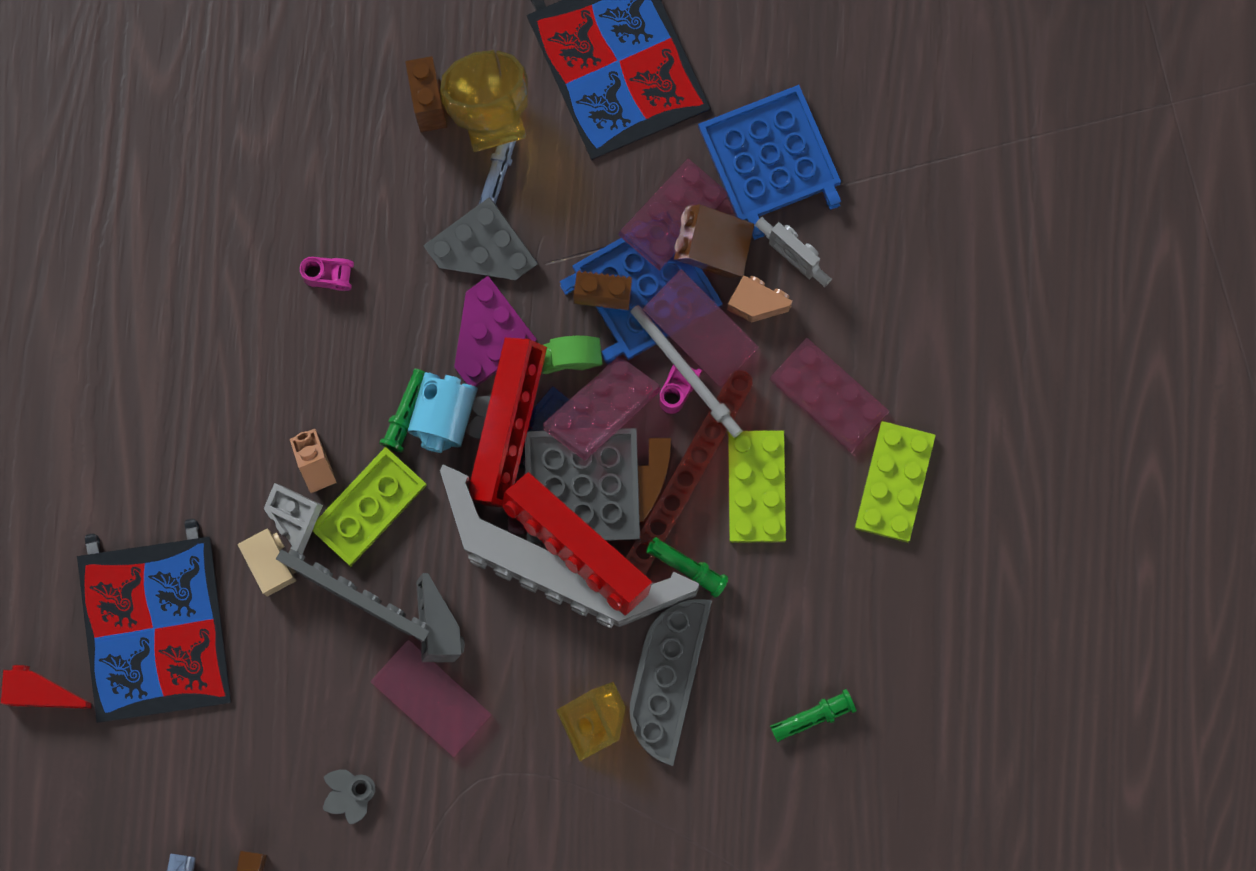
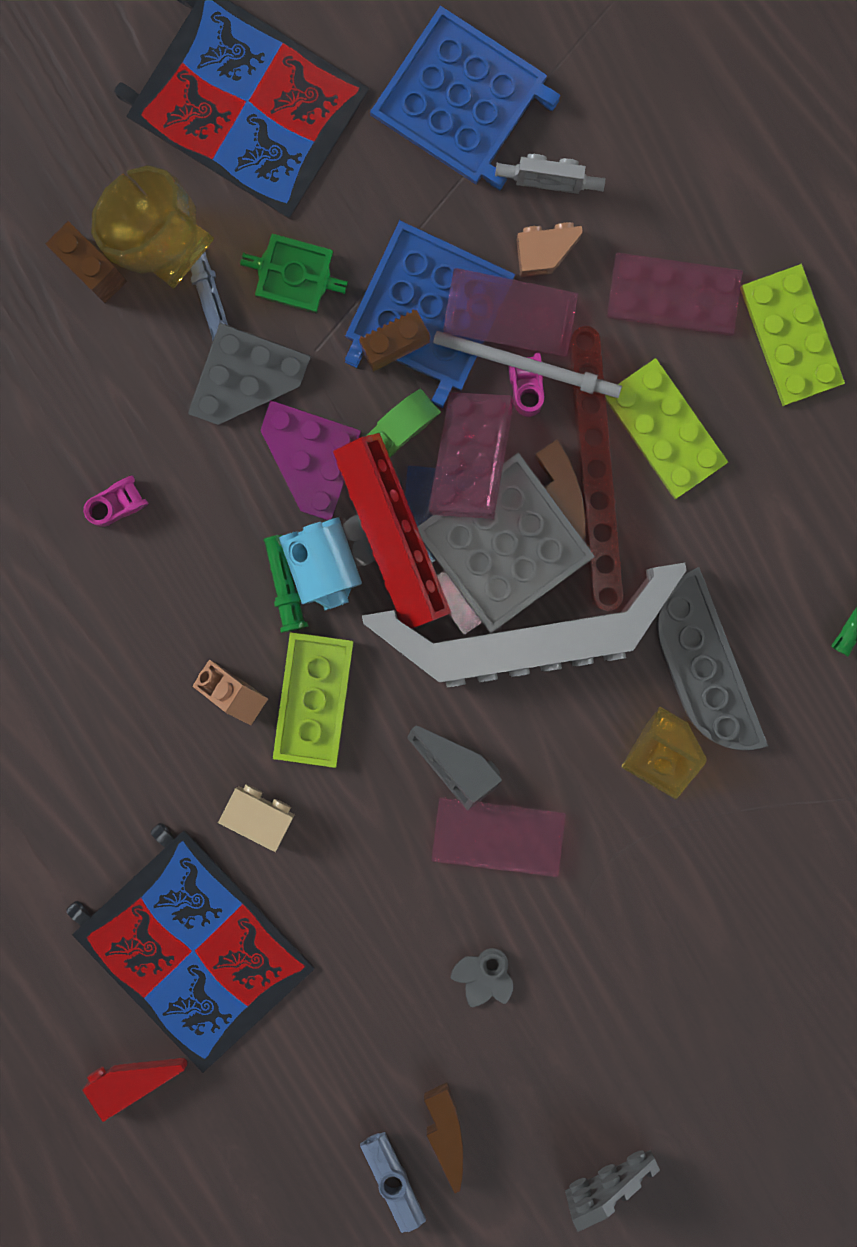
camera: 35 degrees left, 10 degrees up
light grey wing [264,483,323,554] -> none
dark grey plate [276,549,430,642] -> none
red brick [502,472,652,616] -> none
clear pink plate [618,158,728,271] -> none
green pin [647,537,728,598] -> none
reddish brown brick [674,204,754,278] -> none
none -> green plate [240,233,348,314]

